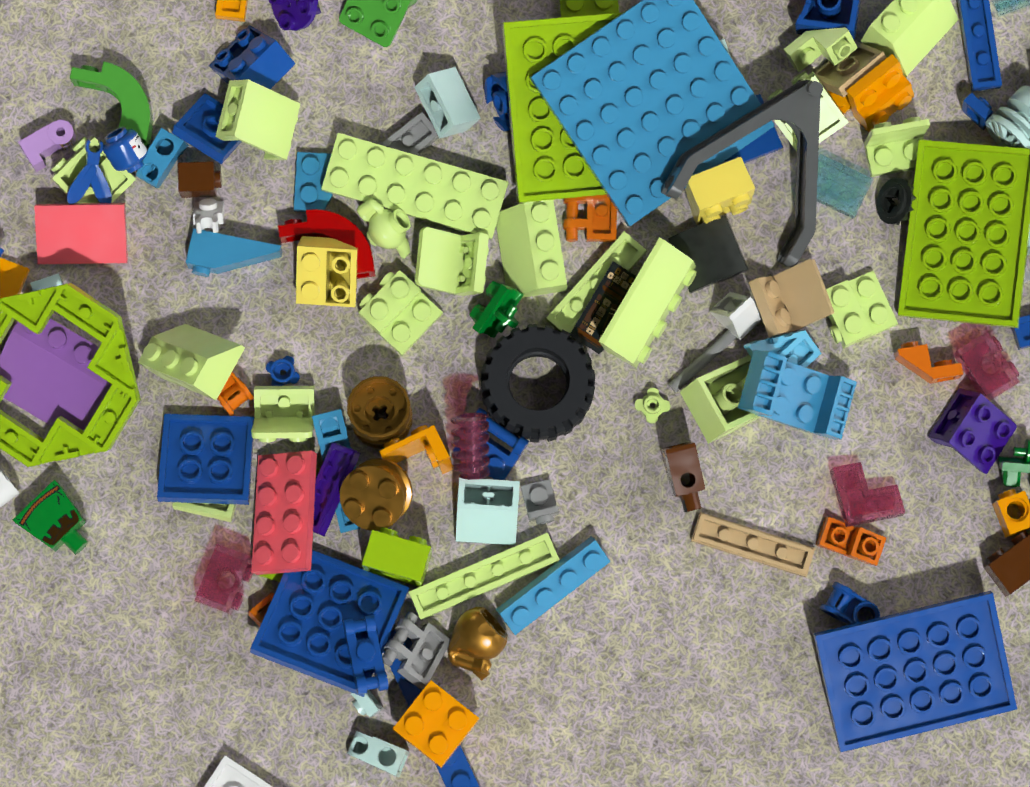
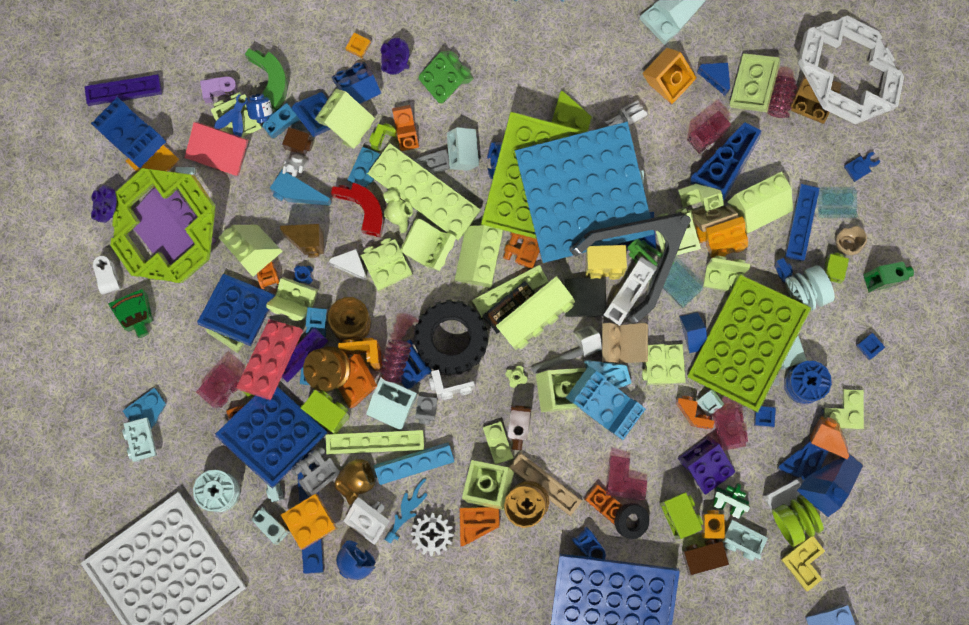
camera: 25 degrees right, 0 degrees up
light yellow slope [296,236,358,307] -> none
blue plate [343,615,389,695] -> none
green hips [469,281,524,338] -> none
pearl dark grey gear [876,178,916,225] -> none
none -> light aqua bracket [122,417,157,462]
none -> dark azure wing [123,388,166,430]
none -> light aqua wheel [193,470,240,512]
none -> pearl gold slope [280,224,324,258]
none -> white slope [329,249,367,281]
none -> blue cylinder [336,540,376,580]
none -> orange plate [338,354,377,408]
none -> white tile [343,497,390,545]
none -> lime bracket [369,123,397,151]
none -> dark azure piece [384,479,427,543]
none -> orange slope [392,105,419,151]
none -> white gear [411,513,454,556]
none -> white bracket [428,370,475,400]
none -> orange wing [460,507,499,547]
none -> yellowish green brick [462,460,514,510]
none -> yellowish green plate [483,422,513,465]
none -> pearl gold wheel [504,481,550,528]
none -> white arch [604,257,657,326]
none -> black tyre [614,503,649,539]
none -> bright green plant [627,239,674,281]
none -> lime brick [660,493,703,539]
none -> blue slope [679,312,707,354]
none -> light aqua plate [697,390,724,416]

